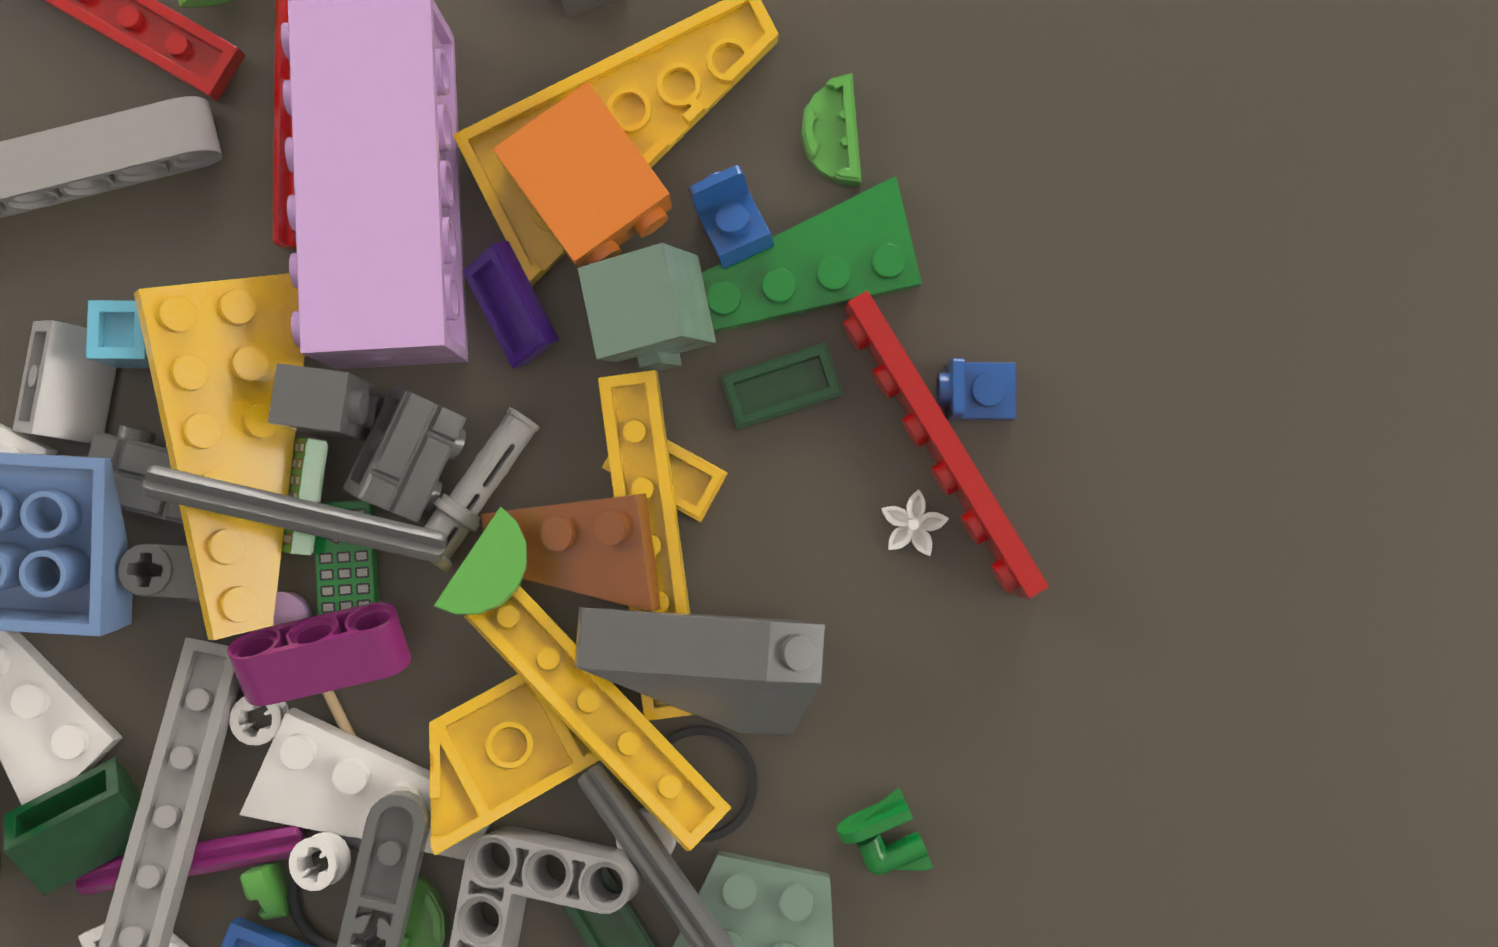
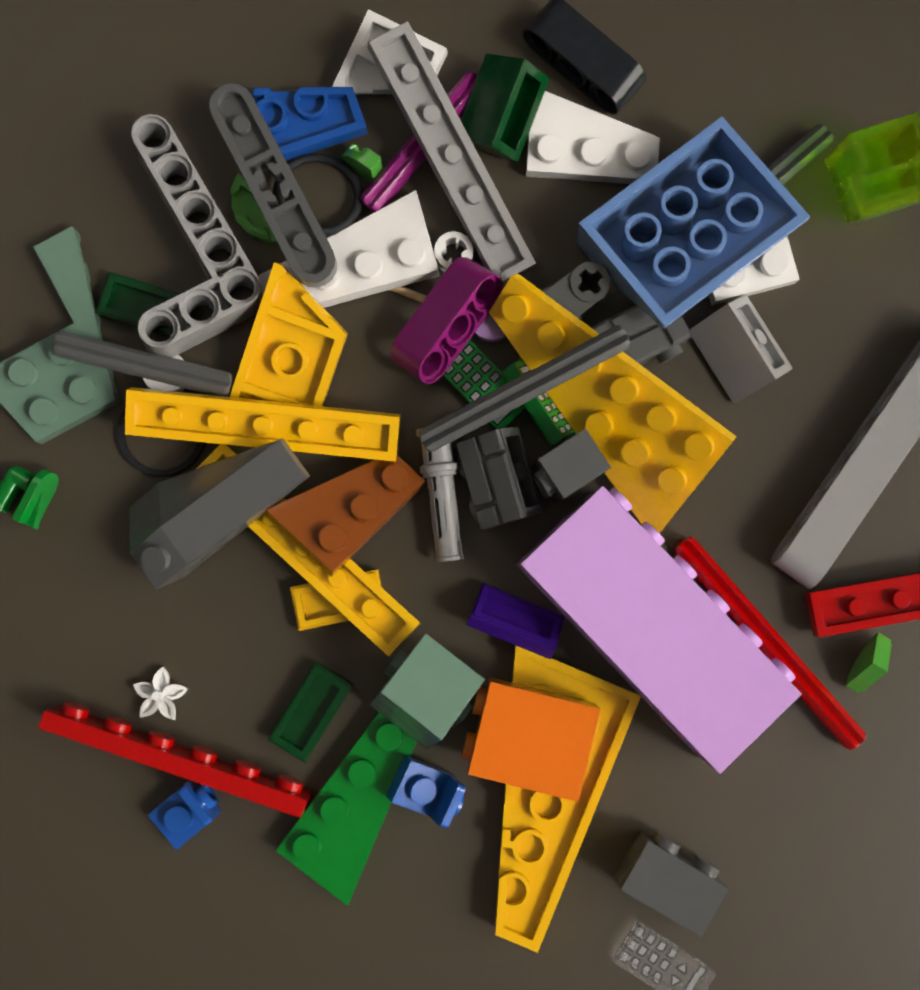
camera: 135 degrees right, 0 degrees up
medium azure brick [86,300,150,368] -> none
white bush [289,832,351,891] -> none
bright green tile [434,507,527,616] -> none
bright green tile [801,73,862,187] -> none

